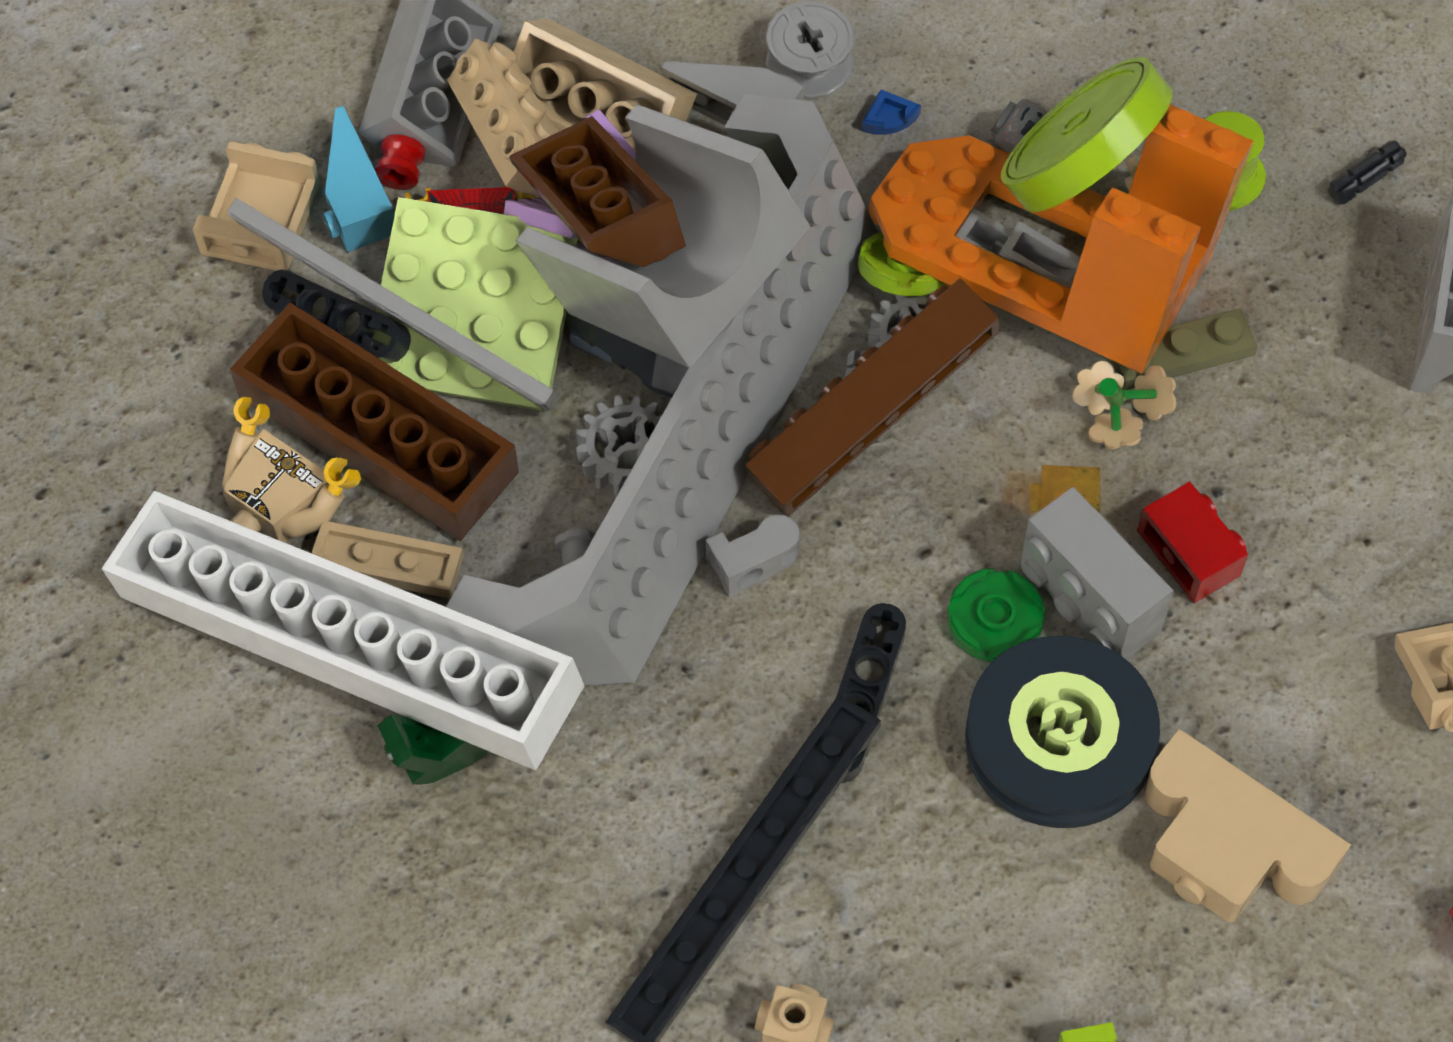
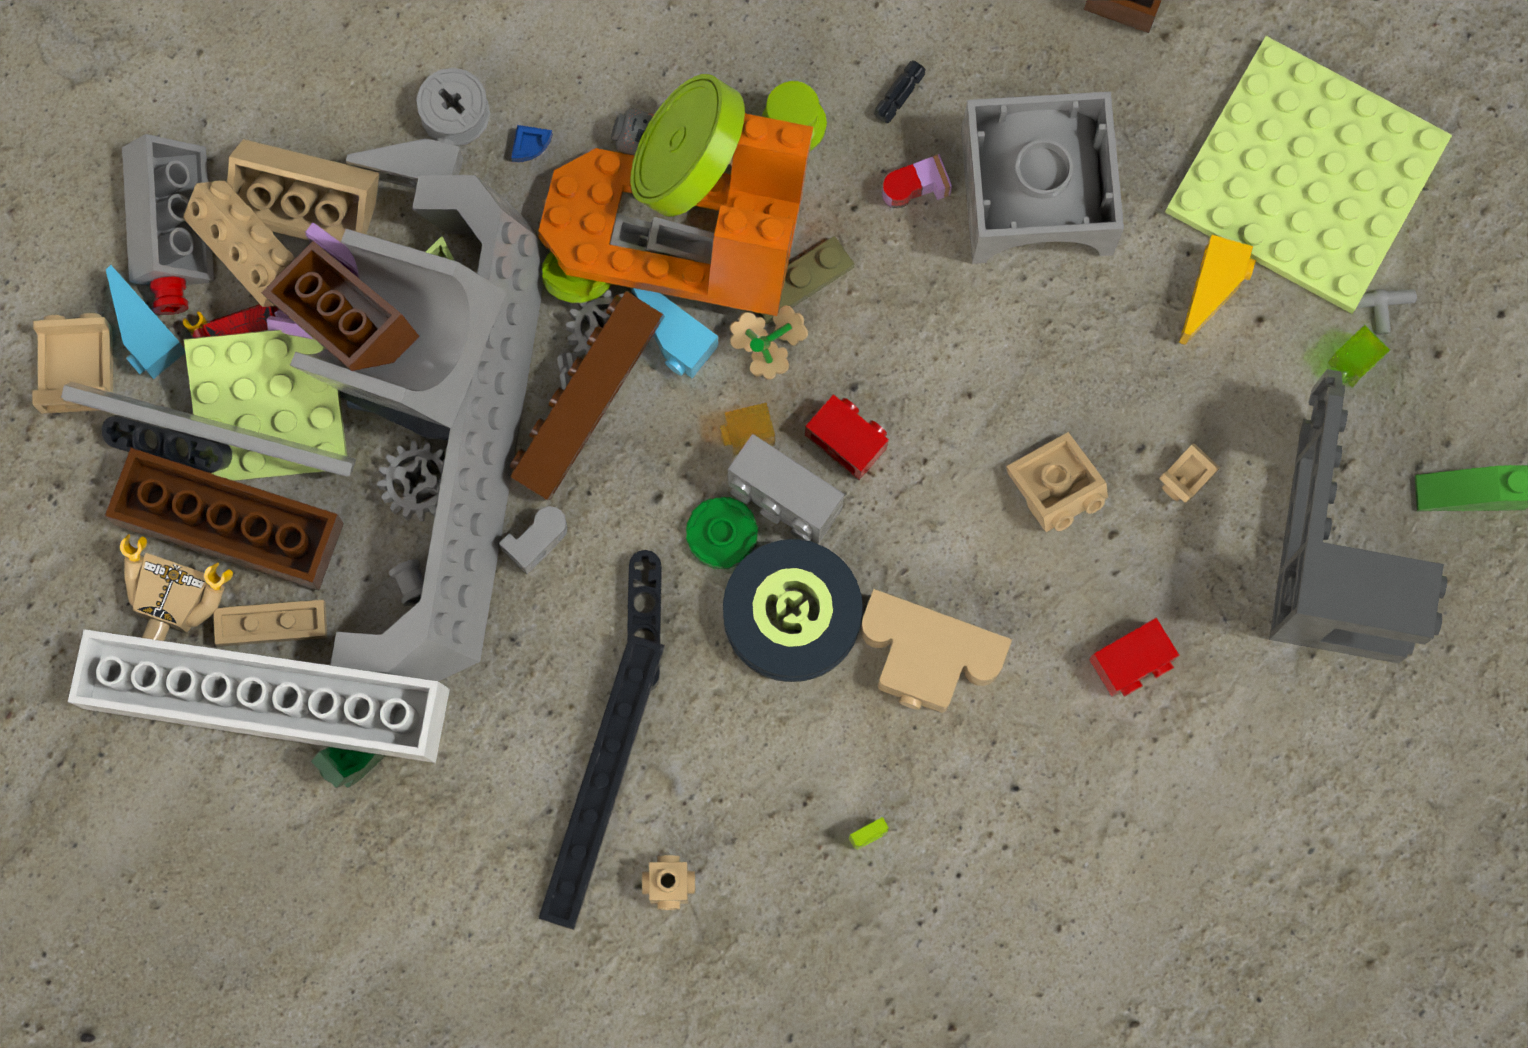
camera: 20 degrees left, 15 degrees up
none -> medium azure slope [630,288,718,378]
none -> leg [882,154,952,208]

